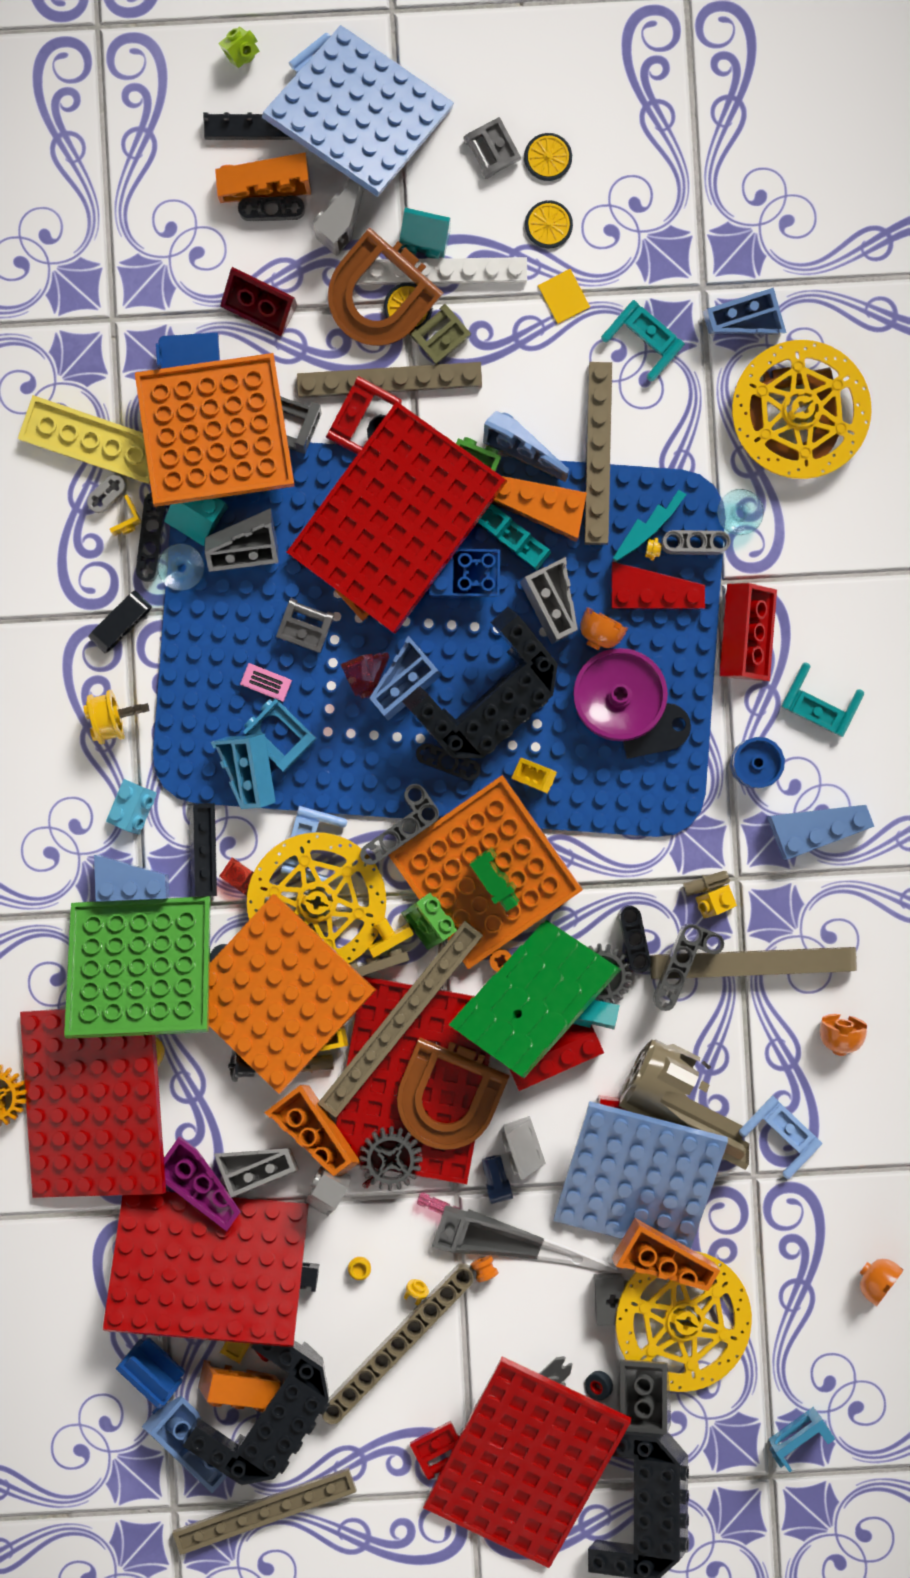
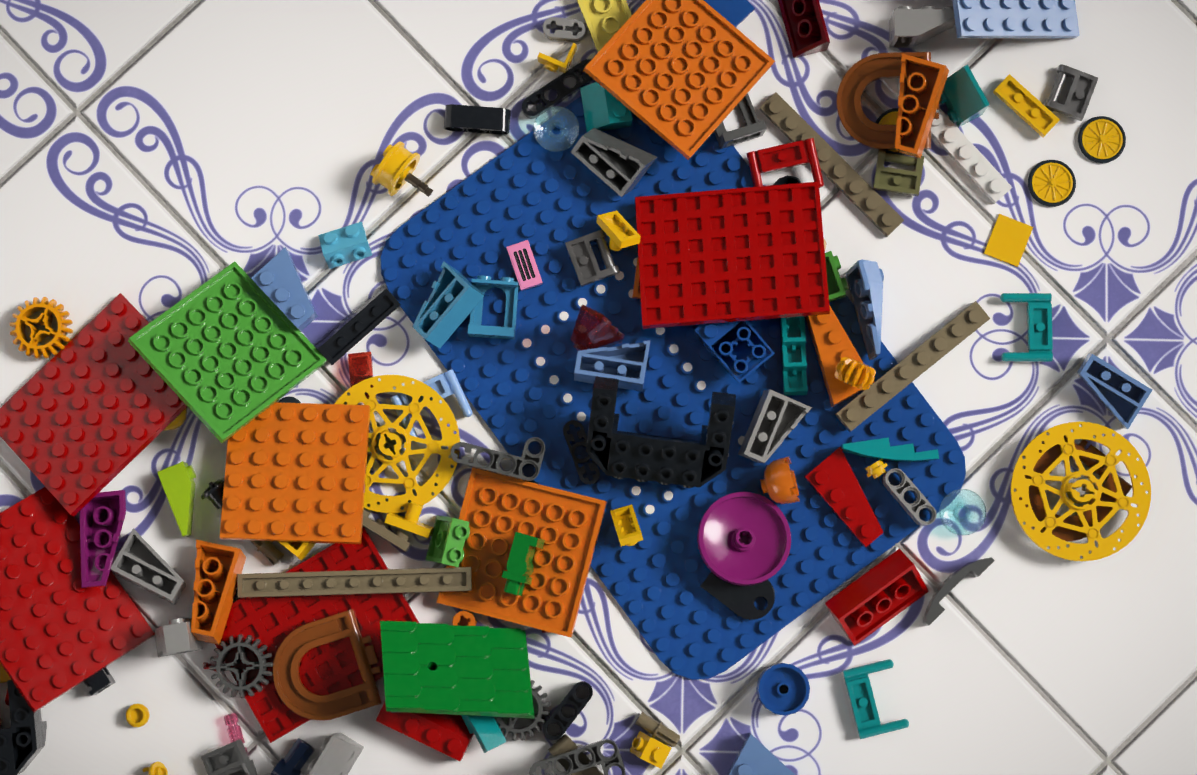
camera: 55 degrees right, 5 degrees down
none -> lime slope [157,461,196,537]
none -> yellow tile [596,210,641,251]
none -> light orange gear [834,357,876,390]
none -> orange wedge [895,53,949,159]
none -> dark grey slope [922,557,995,626]
none -> yellow plate [993,74,1060,138]

